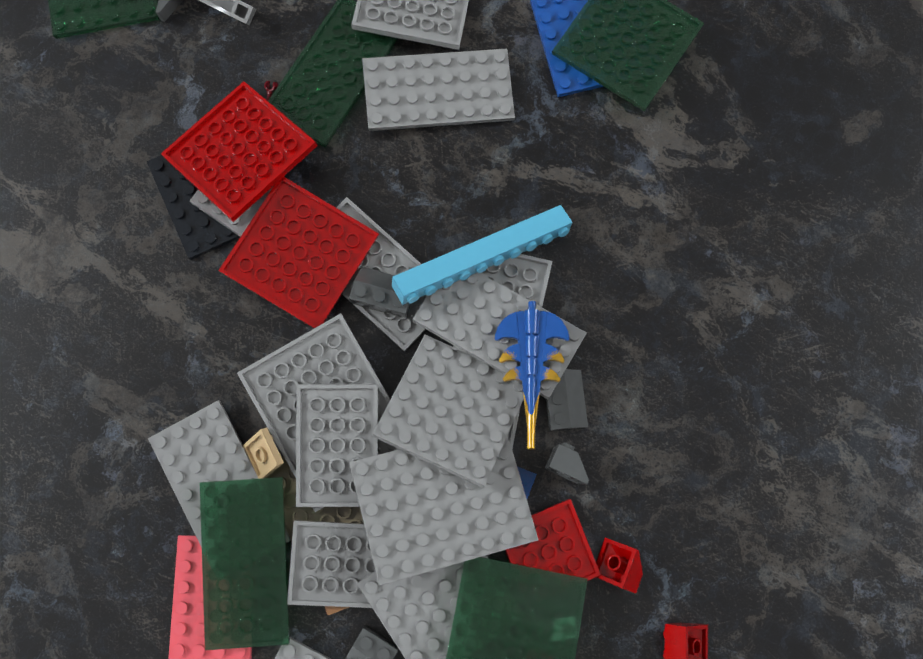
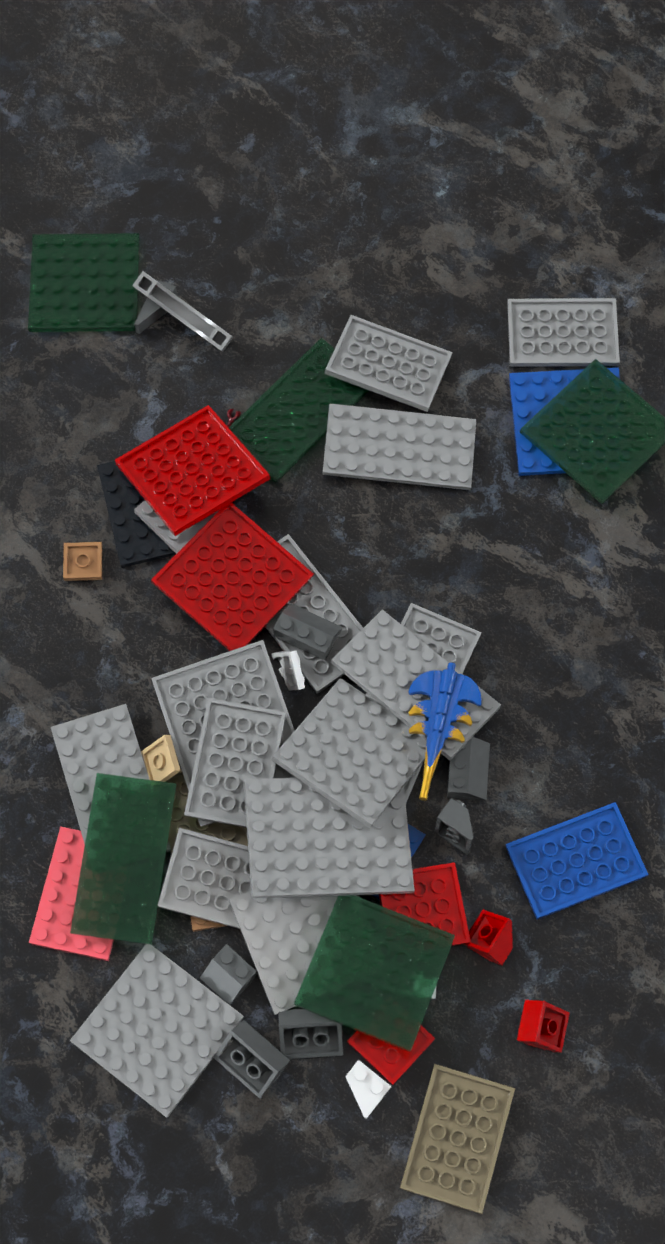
camera: 10 degrees right, 10 degrees down
medium azure brick [392,205,572,305] -> none
none -> medium nougat plate [63,542,102,581]
none -> white wing [272,650,305,690]
none -> blue plate [505,802,648,919]

